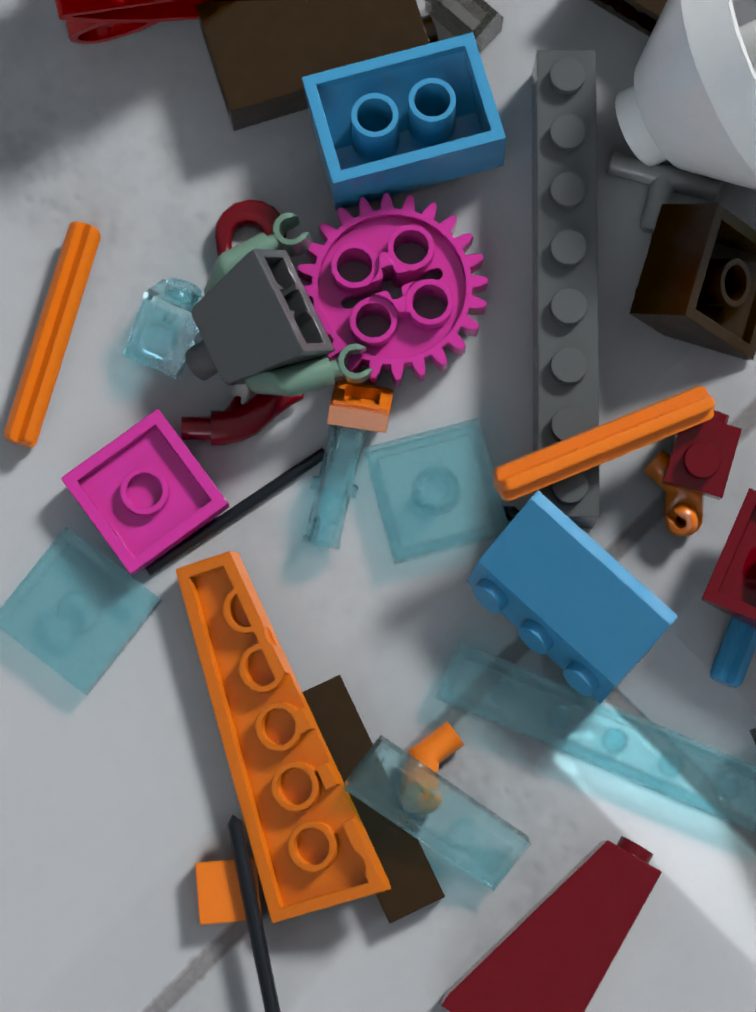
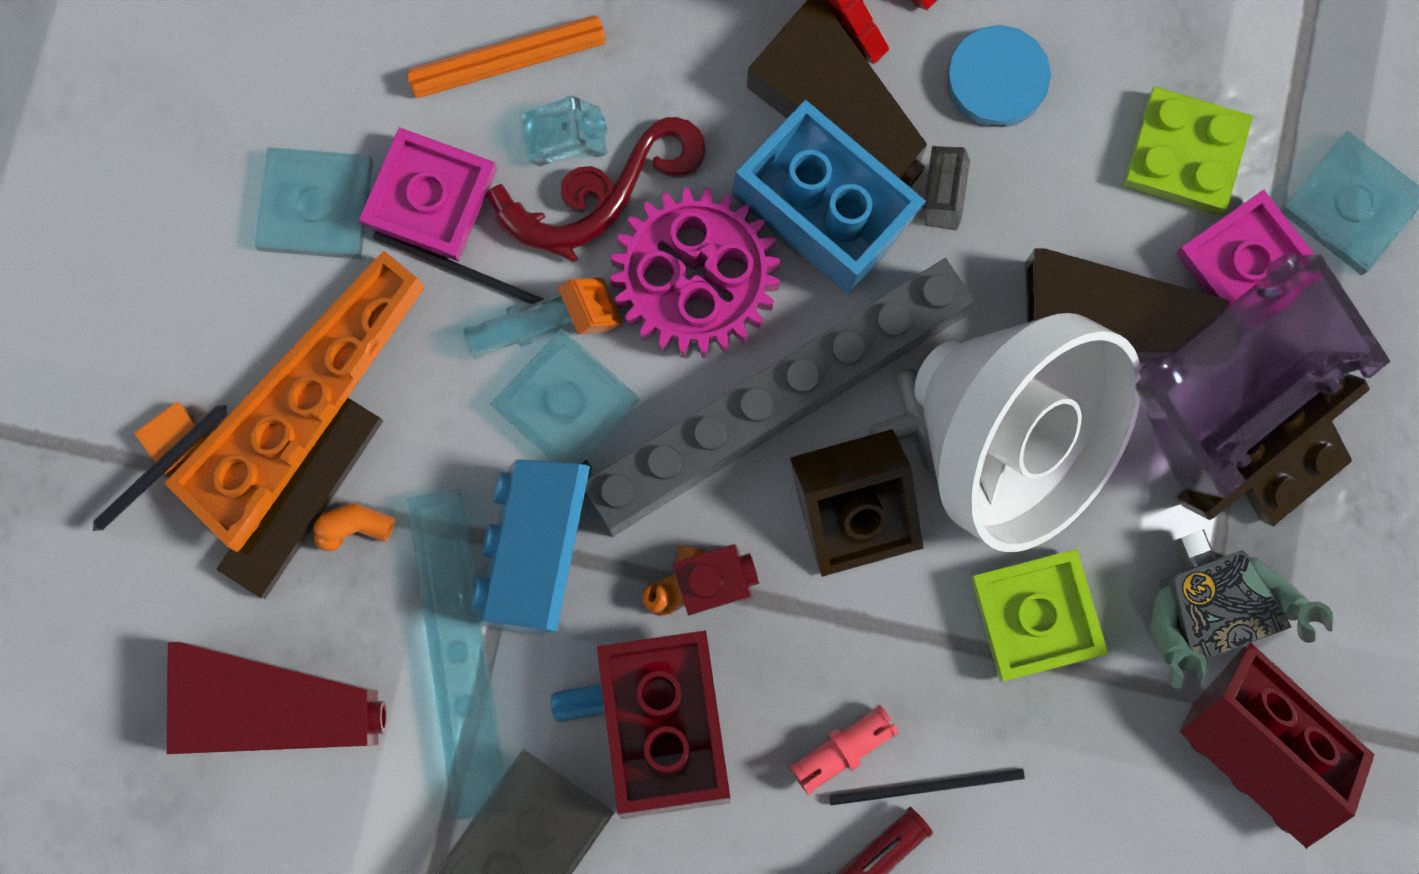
camera: 60 degrees right, 0 degrees up
dark grey torso [185,212,373,396] -> none
clear light blue tile [344,735,531,891] -> none
orange axle [493,386,715,502] -> none

